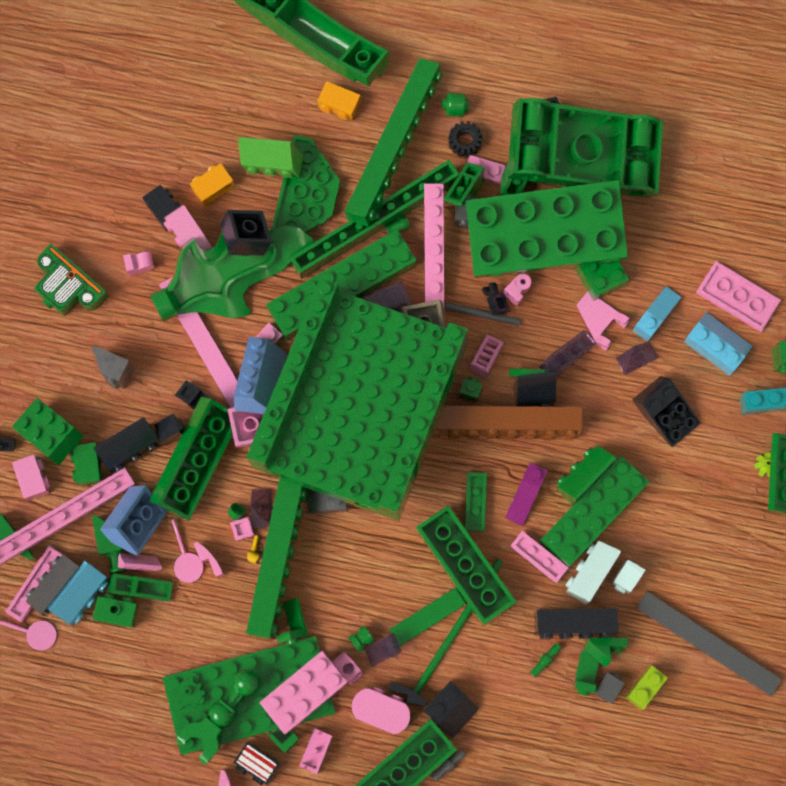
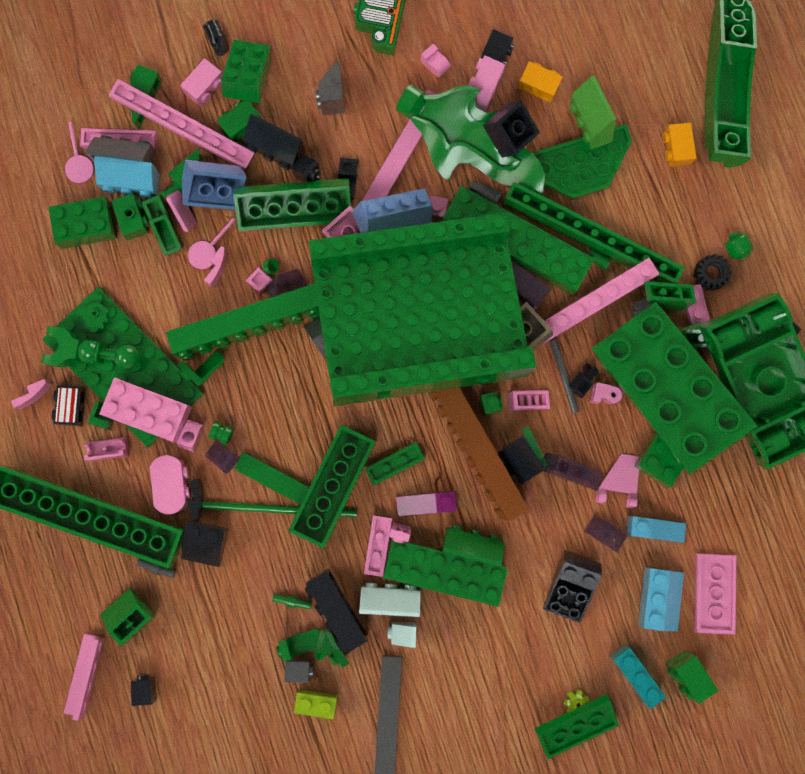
camera: 55 degrees right, 5 degrees up
yellow hand [247,535,260,564] -> none
green brick [345,58,443,227] -> none
none -> green brick [48,196,117,249]
none -> bright pink plate [389,522,412,543]
none -> dark grey hinge [469,181,503,205]

